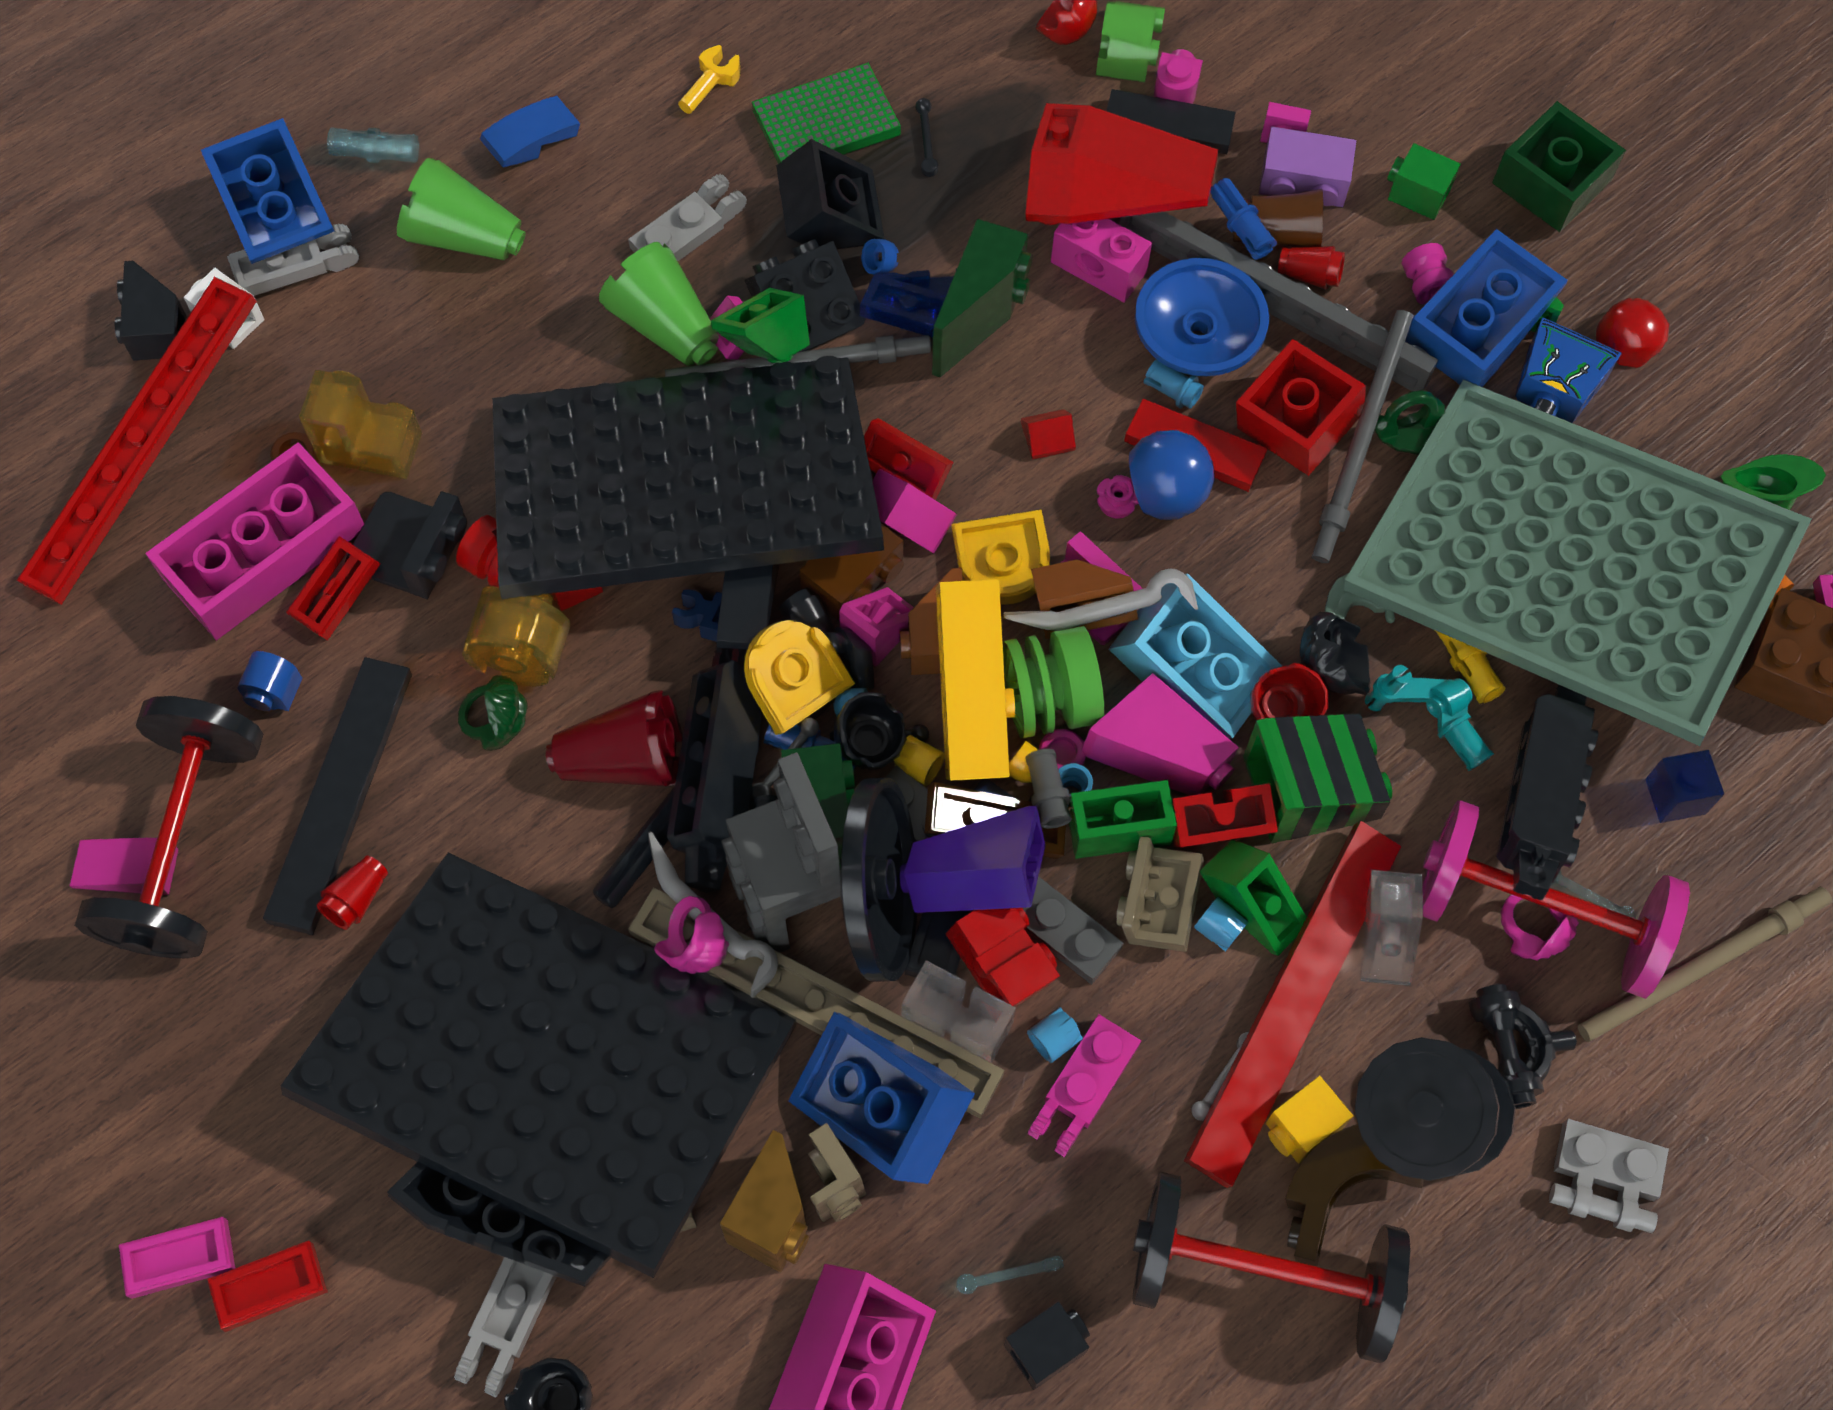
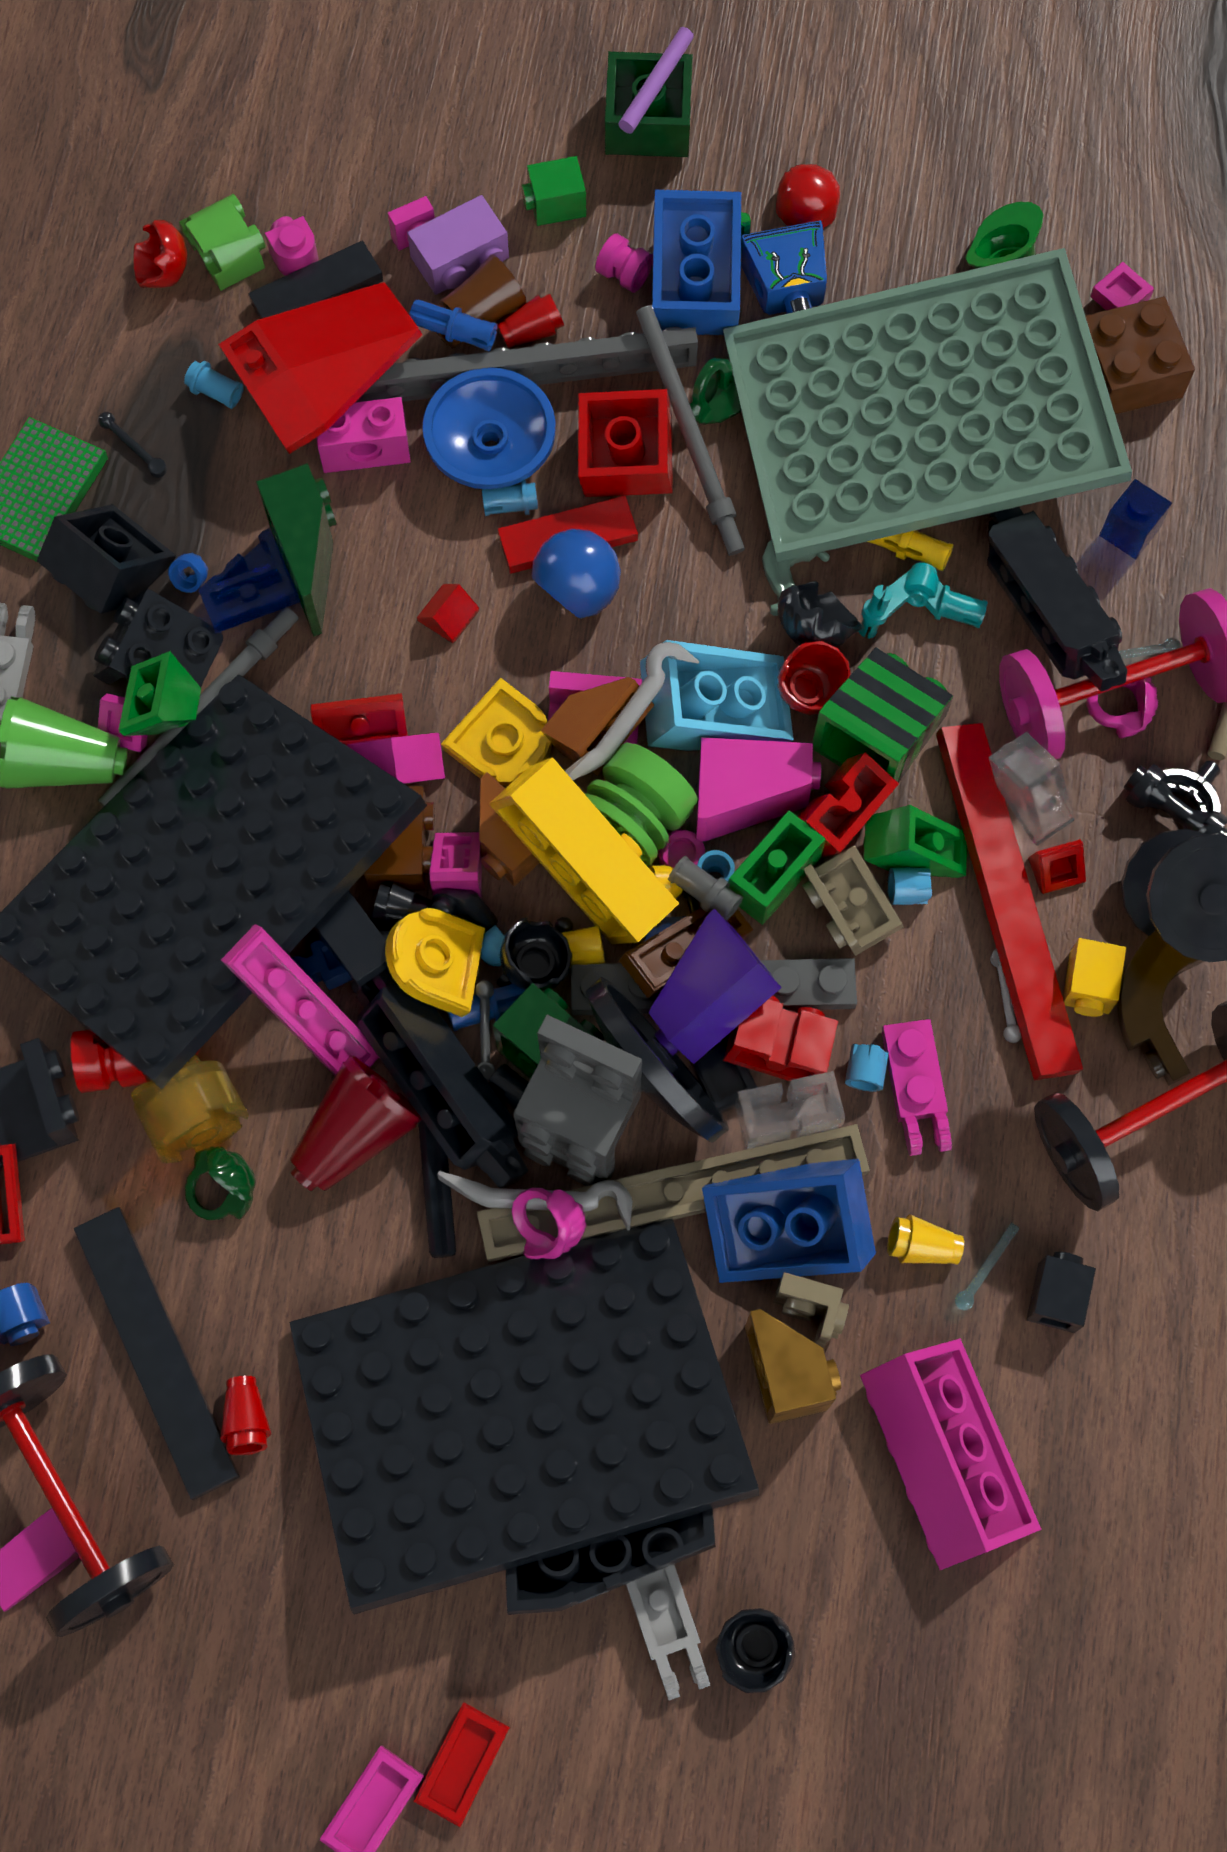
camera: 40 degrees left, 5 degrees up
dark pink plate [1097,475,1139,519] -> none
none -> dark azure pin [184,361,243,409]
none -> dark pink tile [221,924,379,1076]
none -> medium lavender bar [618,27,694,134]
none -> yellow cone [887,1214,964,1264]
none -> red slope [1028,839,1086,894]

